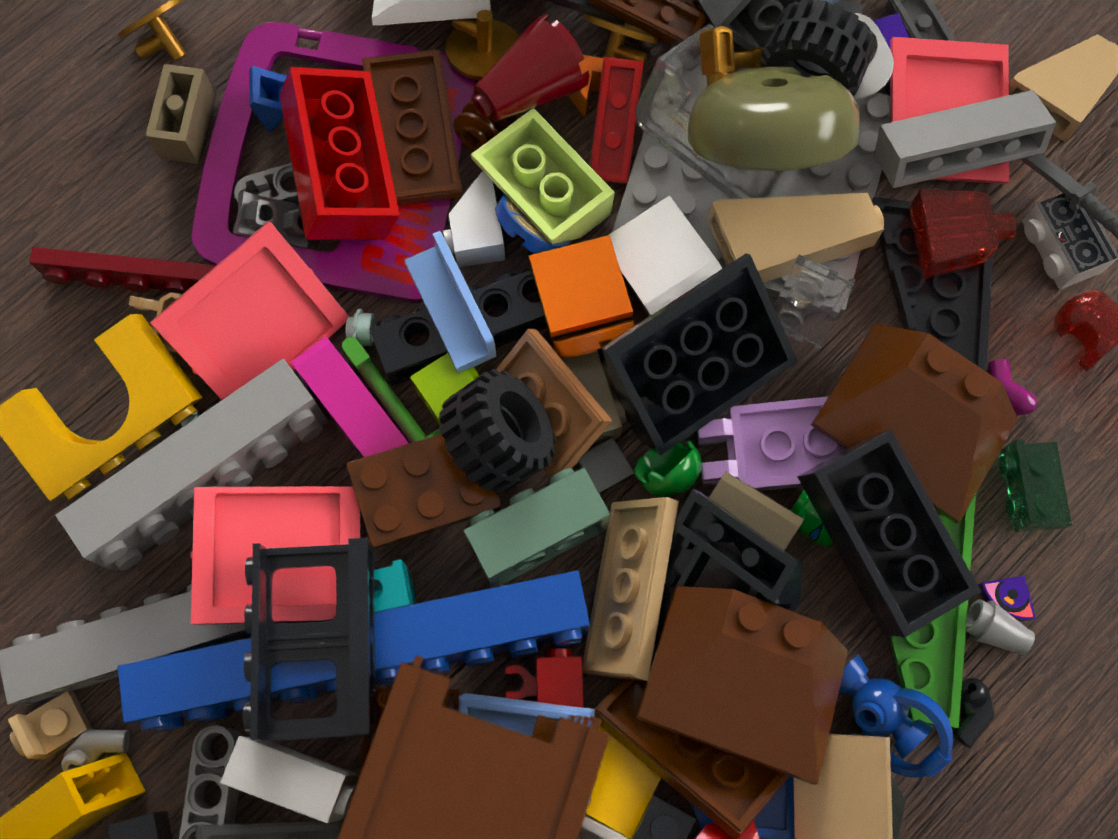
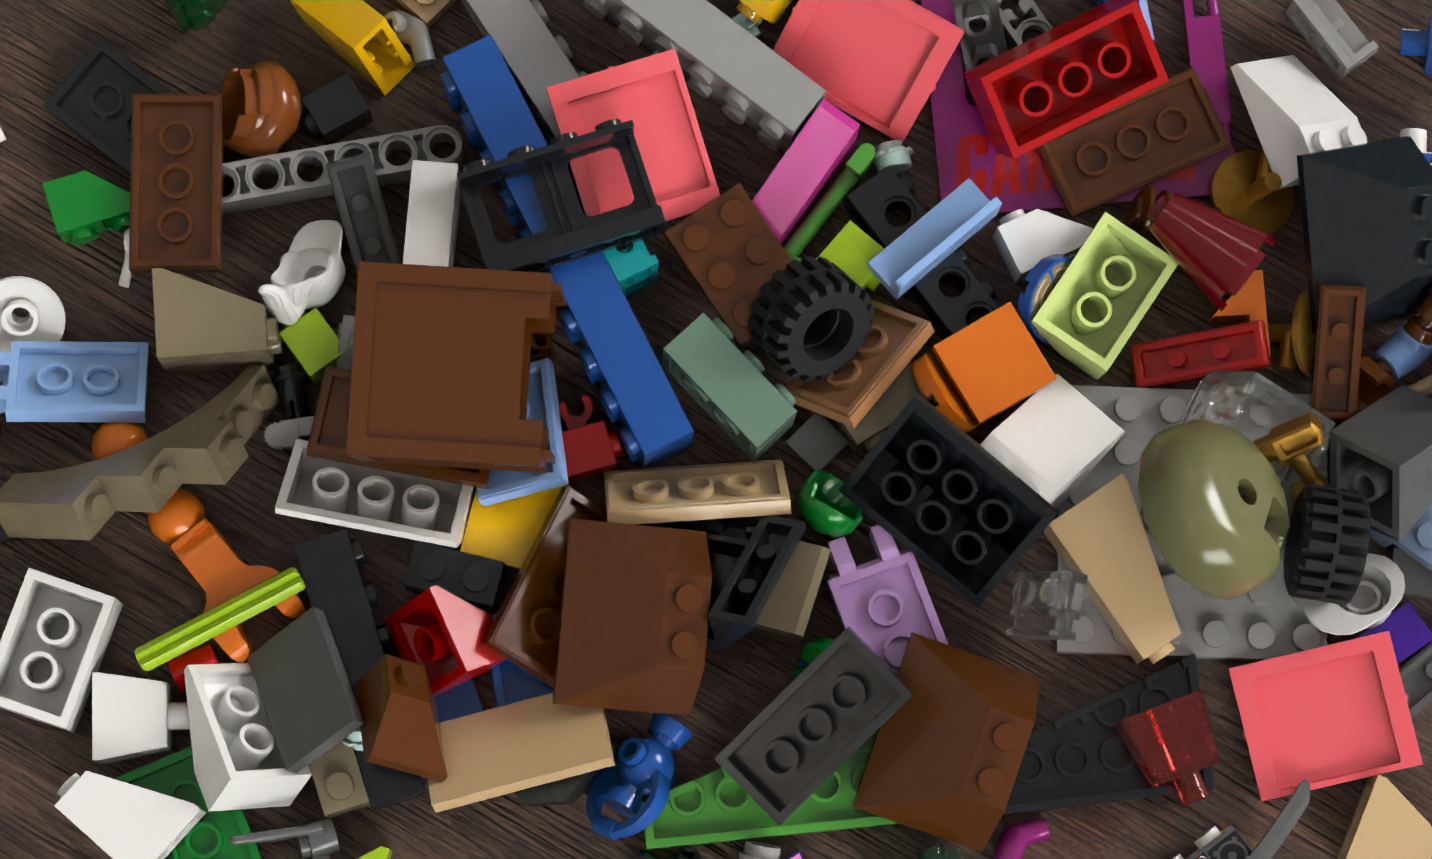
camera: 65 degrees right, 5 degrees up
light grey brick [874,90,1056,188] -> none

